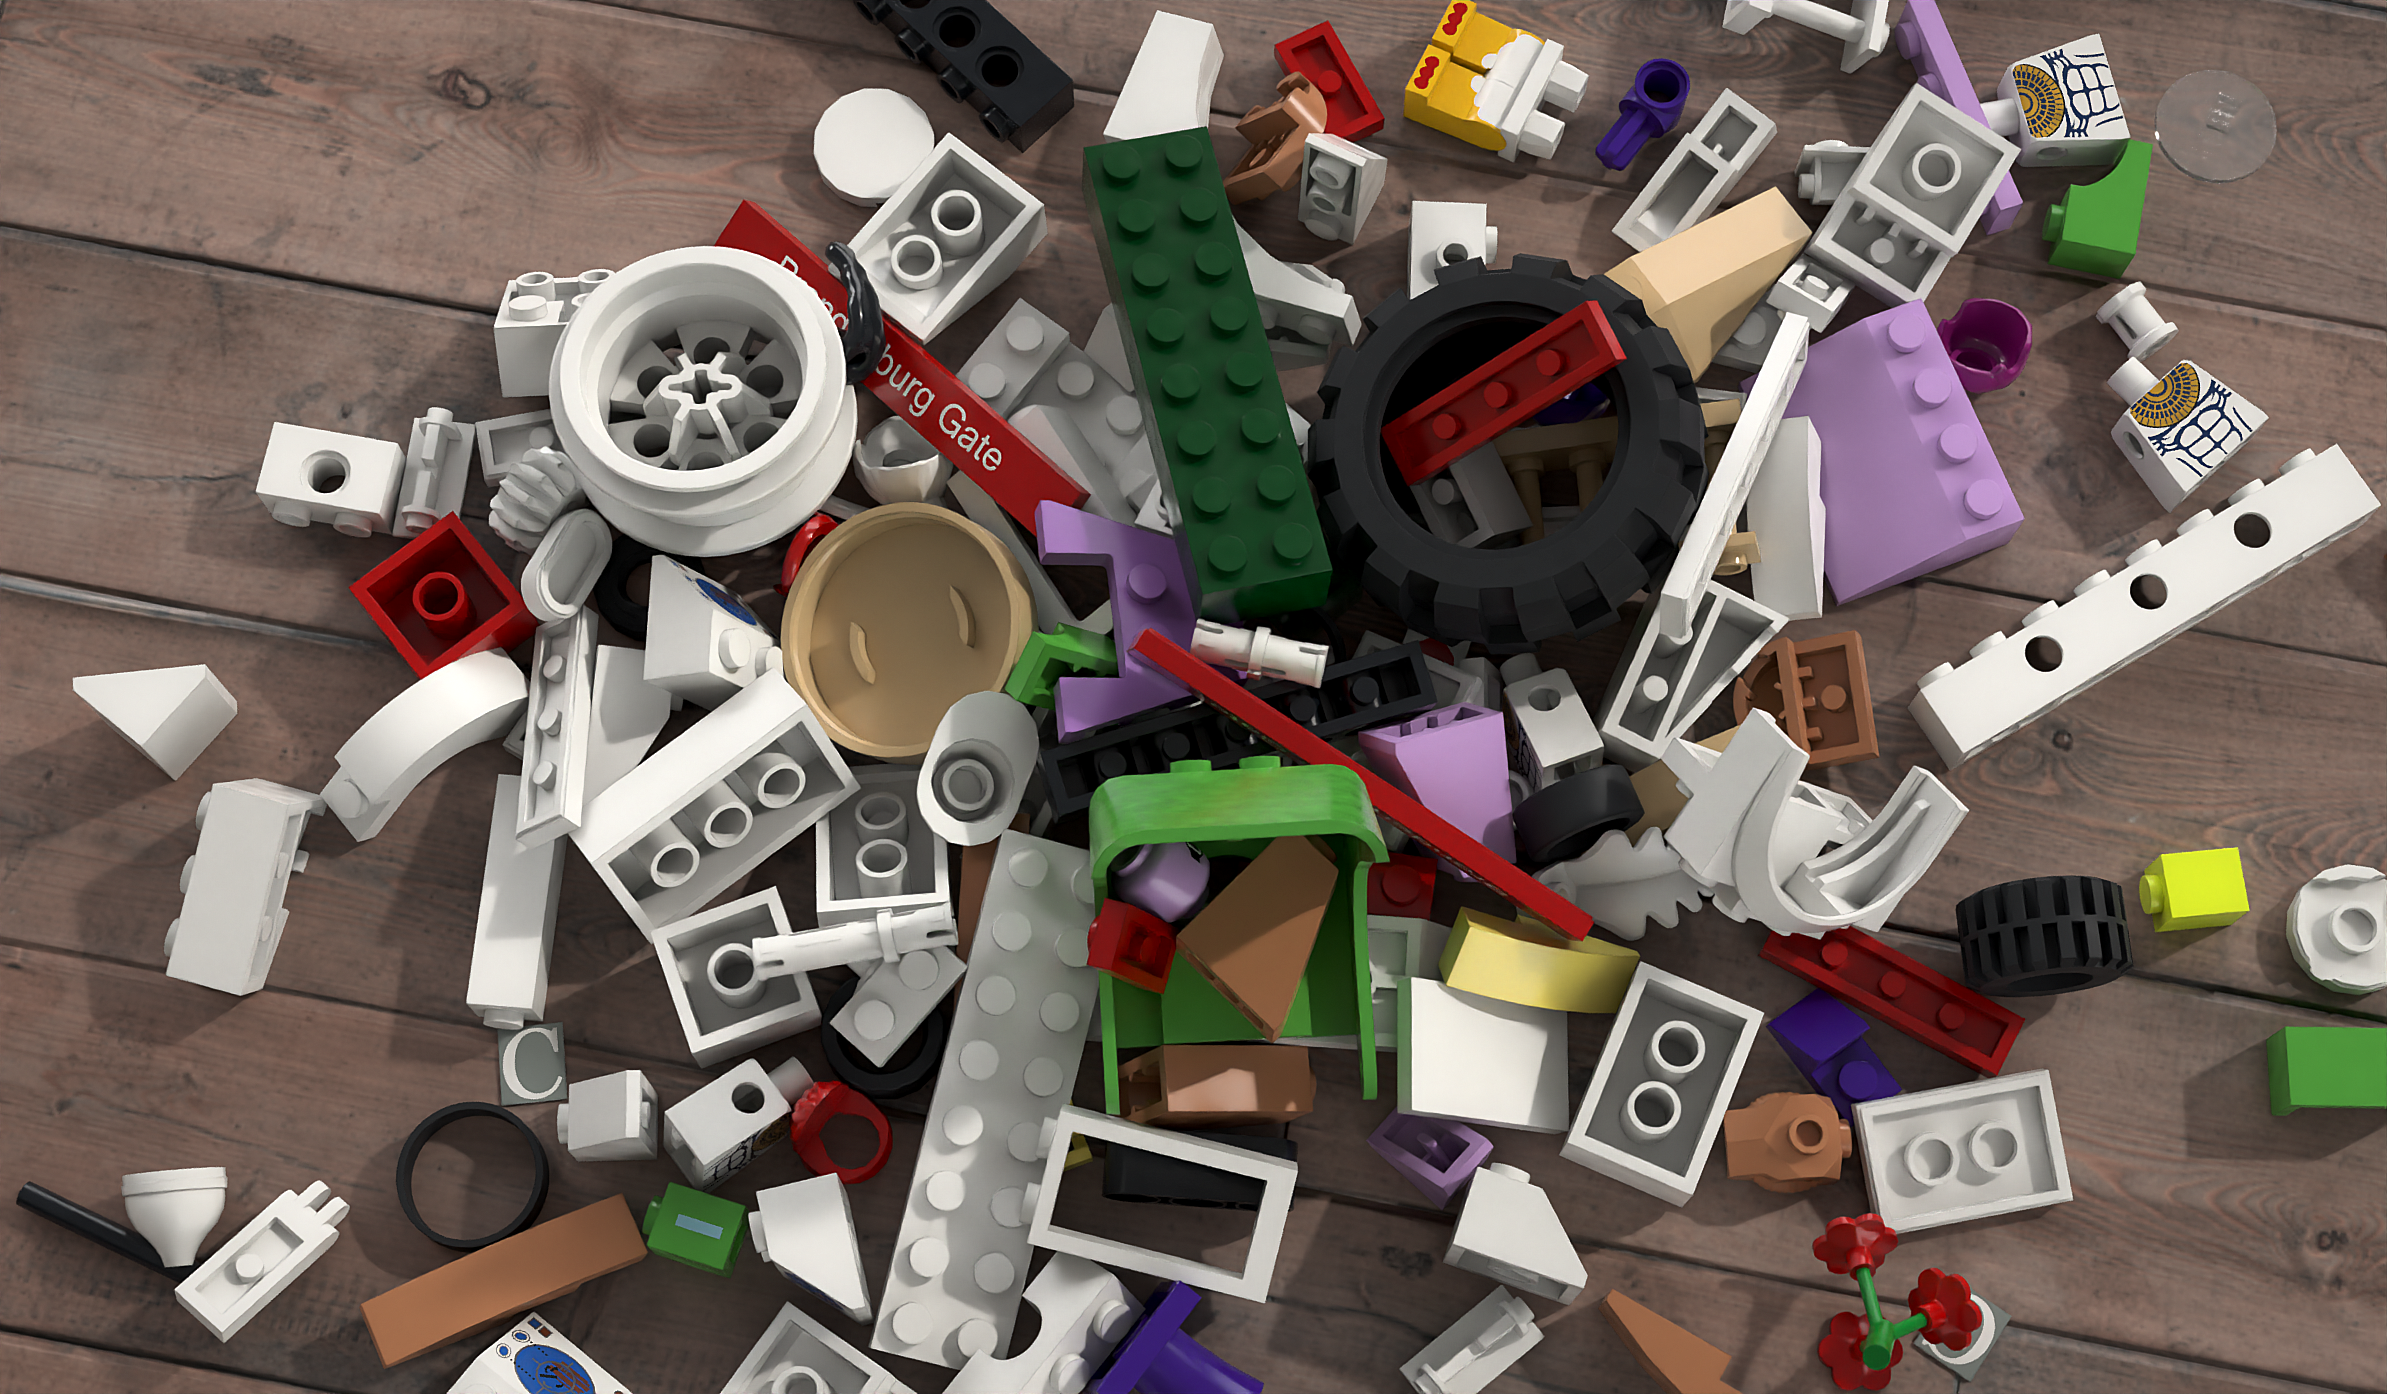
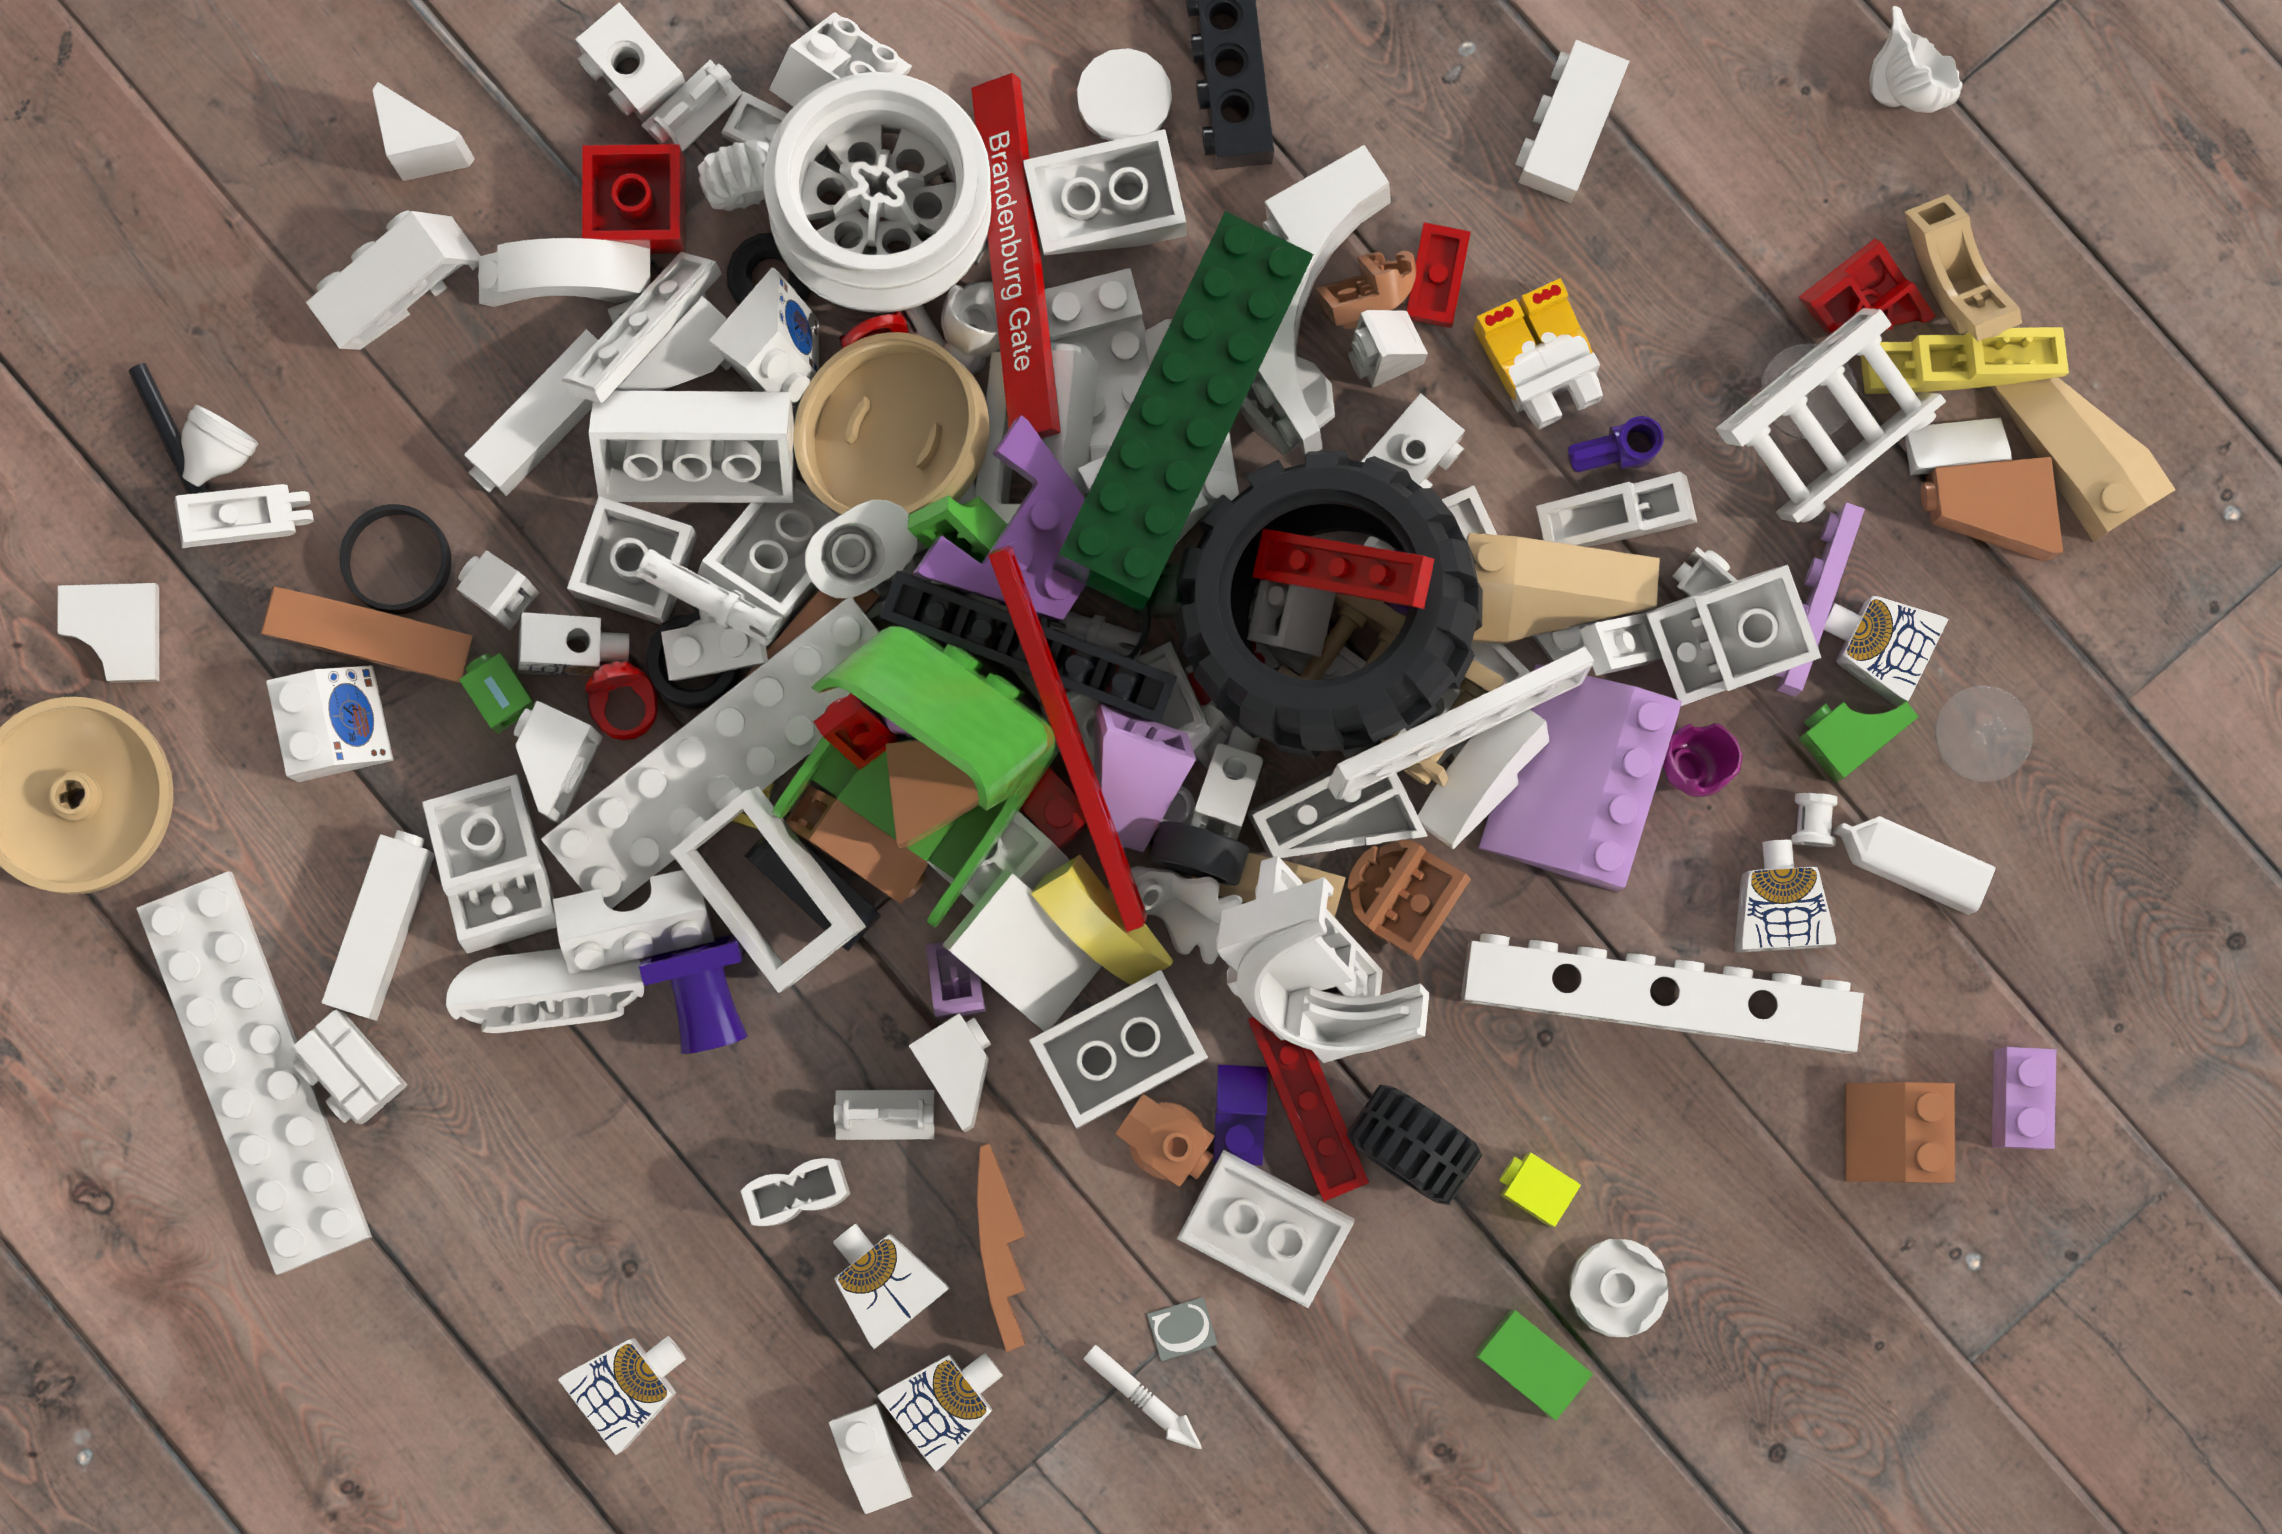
camera: 35 degrees right, 10 degrees up
light grey sticker [497,1022,567,1106] -> none
white tile [521,509,612,621] -> none
black piece [825,241,886,385] -> none
white pin [1190,618,1328,688] -> none
red plant [1812,1213,1982,1391] -> none
none -> white piece [1832,816,1996,915]

